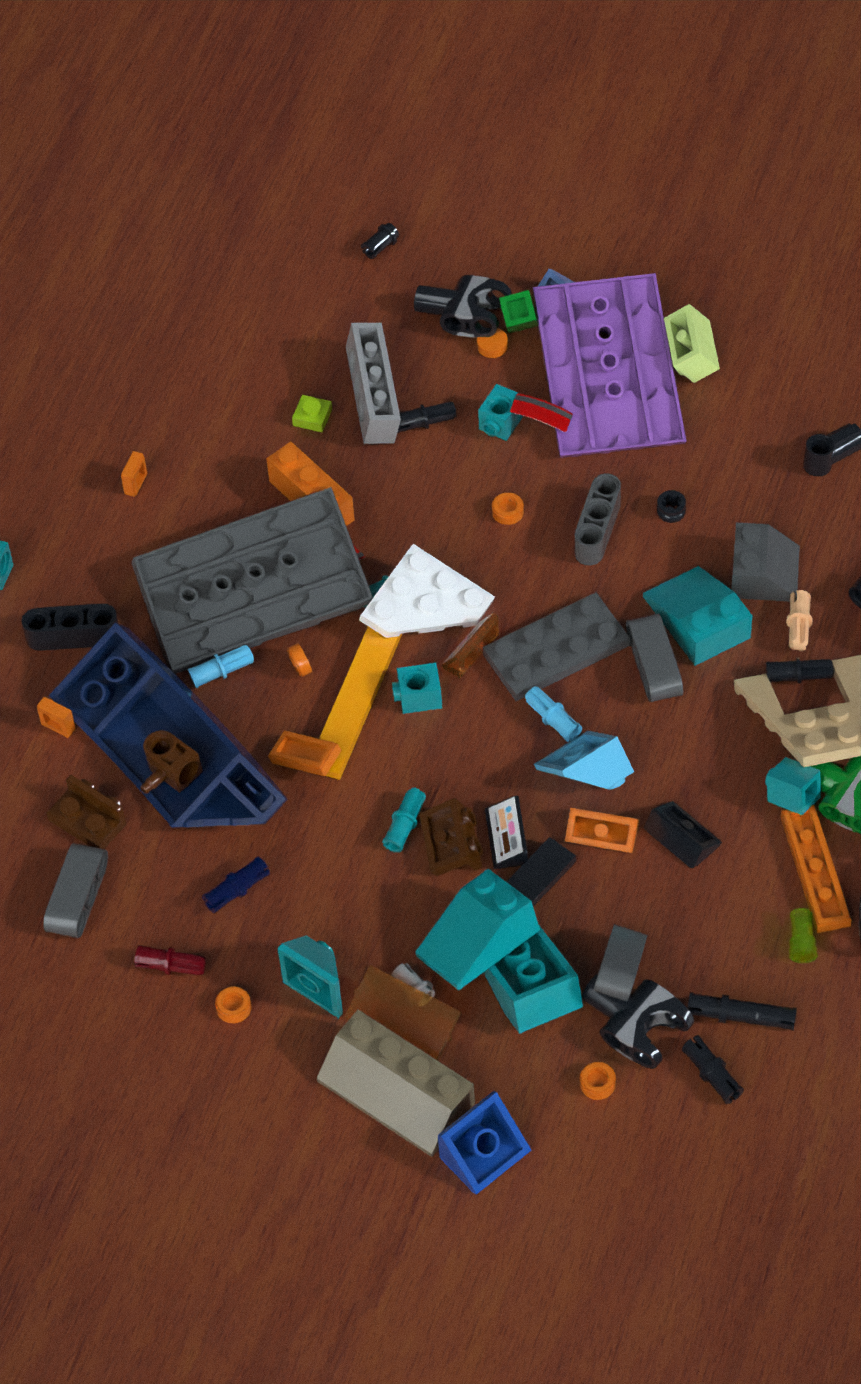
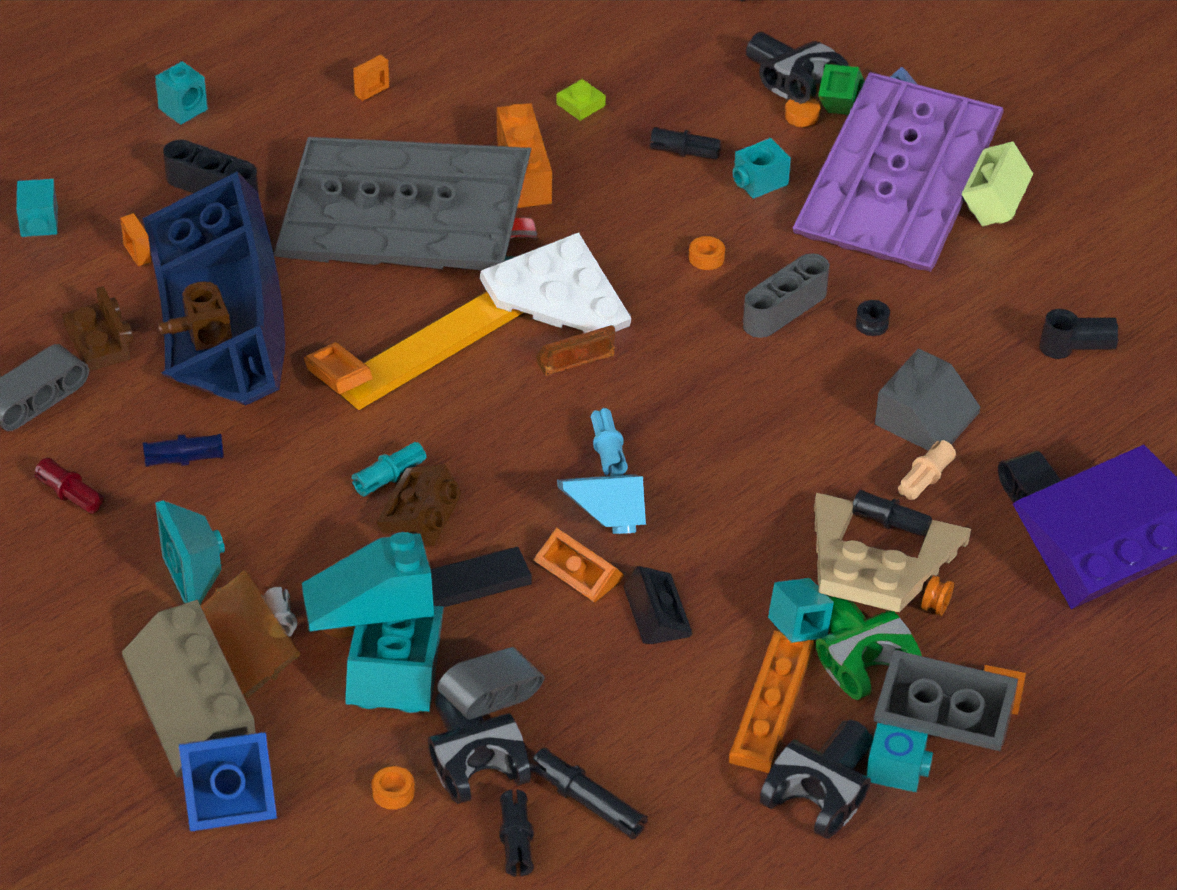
camera: 25 degrees right, 10 degrees down
medium azure axle [187,645,254,688] -> none
orange tile [215,986,251,1023] -> none
orange tile [287,643,312,677] -> none
light grey brick [346,323,401,444] -> none
teal brick [392,663,442,714] -> none
dark grey plate [483,592,630,701] -> none
slope [485,795,528,869] -> none
red sticker [510,393,573,432] -> none
dark grey beam [626,614,683,702] -> none
teal slope [643,566,753,666] -> none
clear neon green pin [789,908,818,963] -> none

